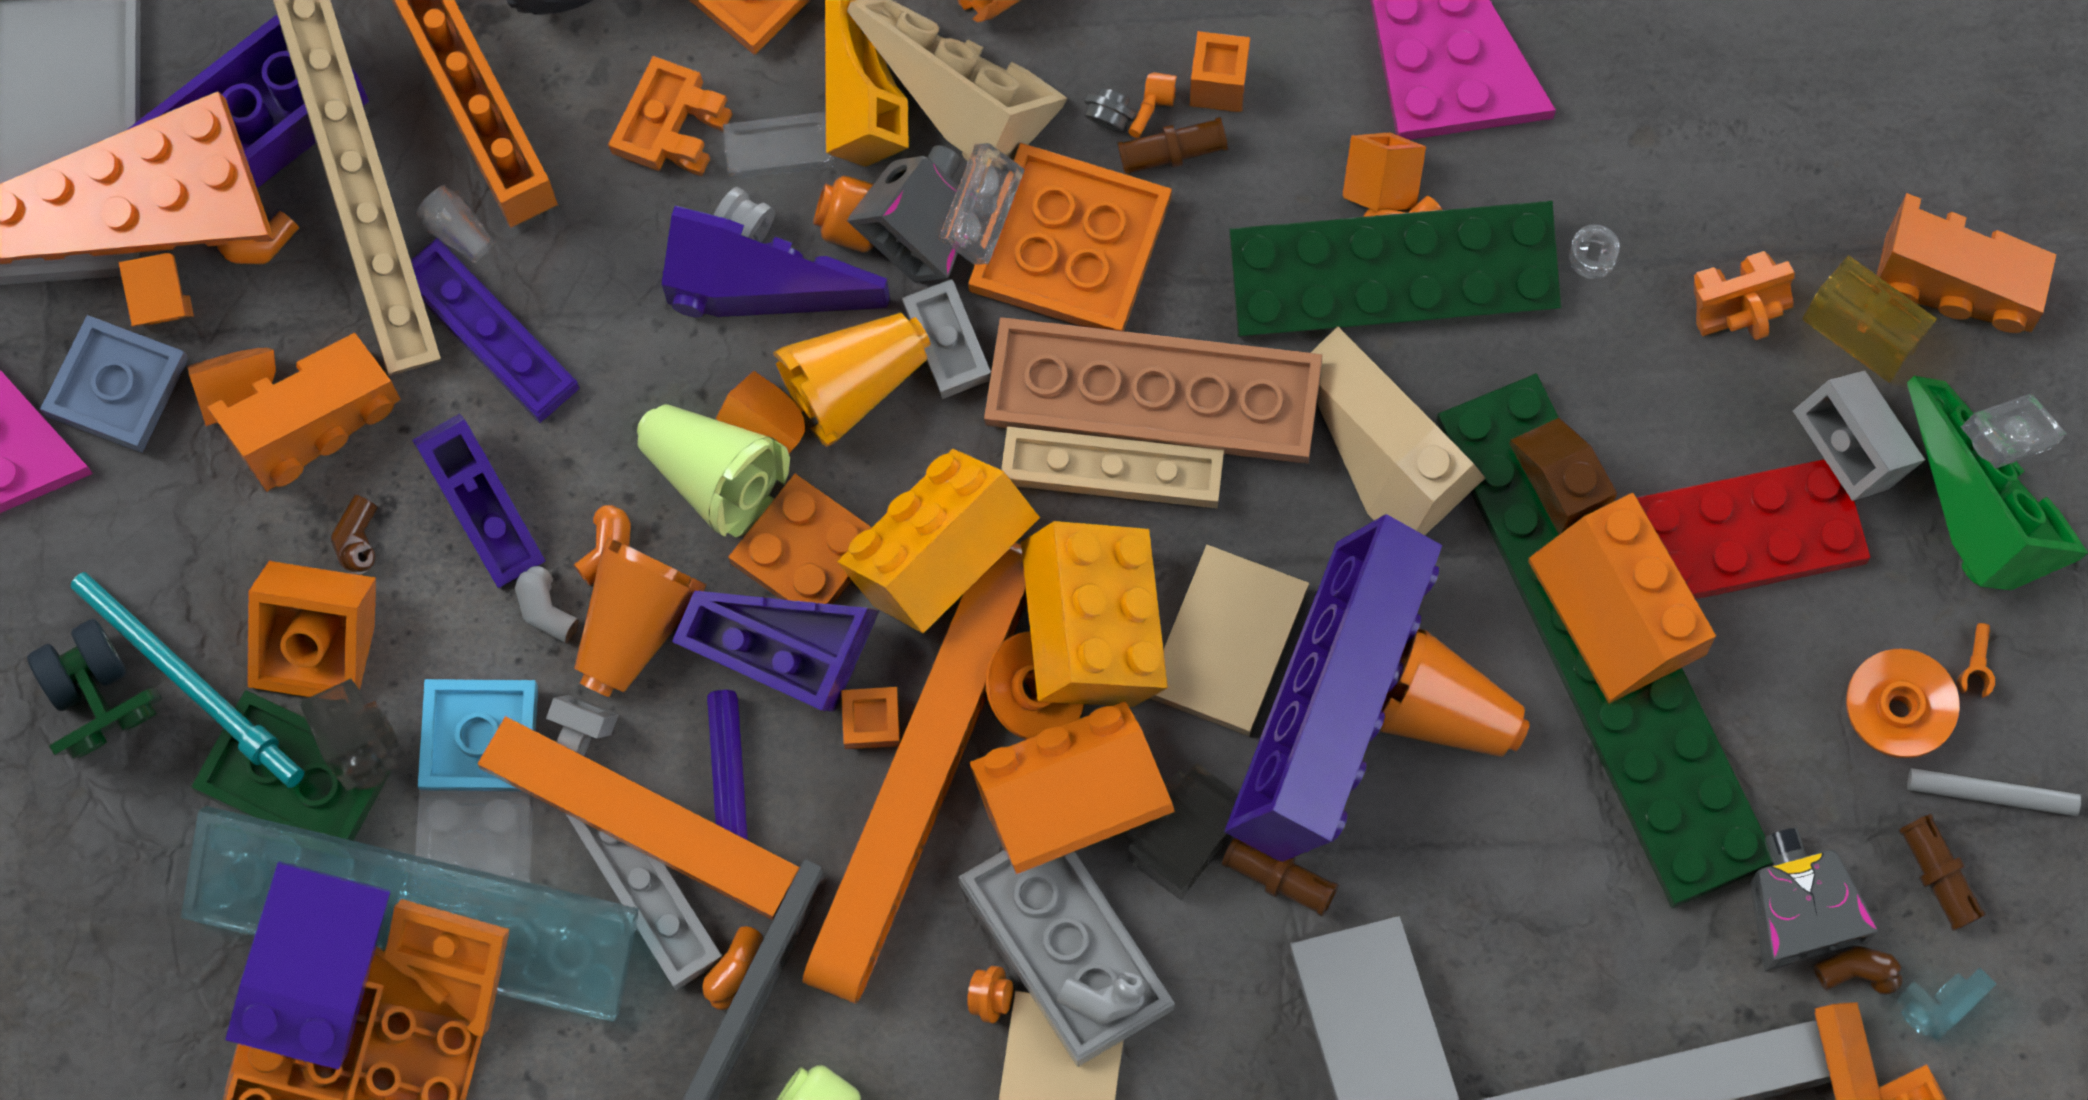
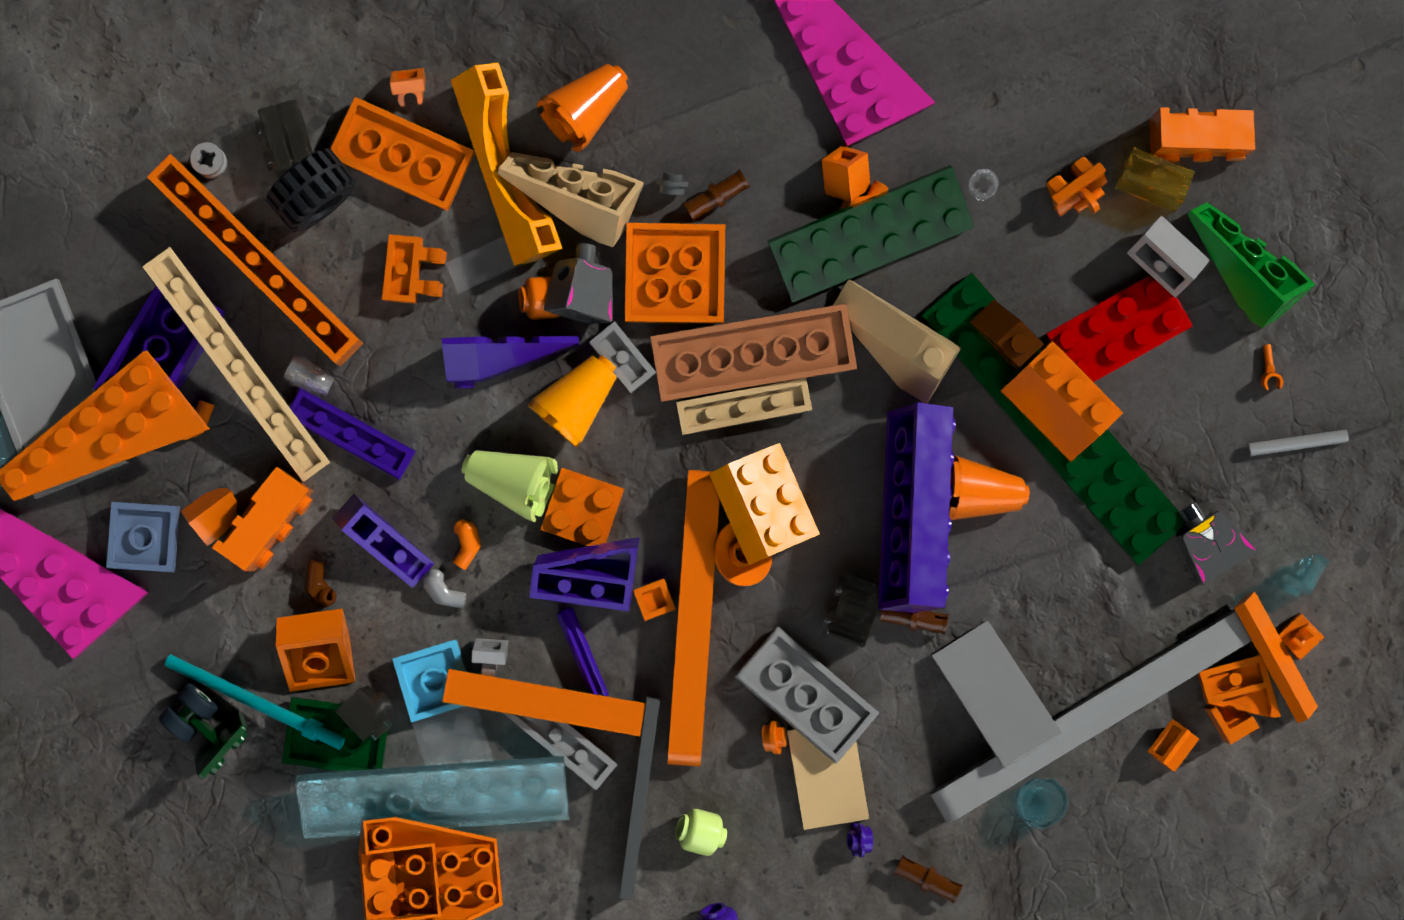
camera: 20 degrees left, 15 degrees up
orange panel [119,253,194,327] -> none
dark purple slope [225,861,391,1070] -> none
orange wing [384,899,510,1037] -> none
orange cone [574,537,707,697] -> none
orange arm [702,926,763,1010] -> none
light grey wheel [714,187,775,243] -> none
orange brick [715,371,805,454] -> none
light orange brick [837,449,1040,633] -> none
clear plate [938,143,1025,265] -> none
orange slope [969,701,1175,874] -> none
light grey arm [1057,973,1145,1024] -> none
orange hand [1128,72,1177,138] -> none
tan tile [1150,545,1309,737] -> none
orange panel [1190,31,1250,112] -> none
reddish brown arm [1813,946,1903,995] -> none
orange dish [1846,649,1960,758] -> none
reddish brown pin [1899,813,1986,931] -> none
clear plate [1961,393,2067,469] -> none

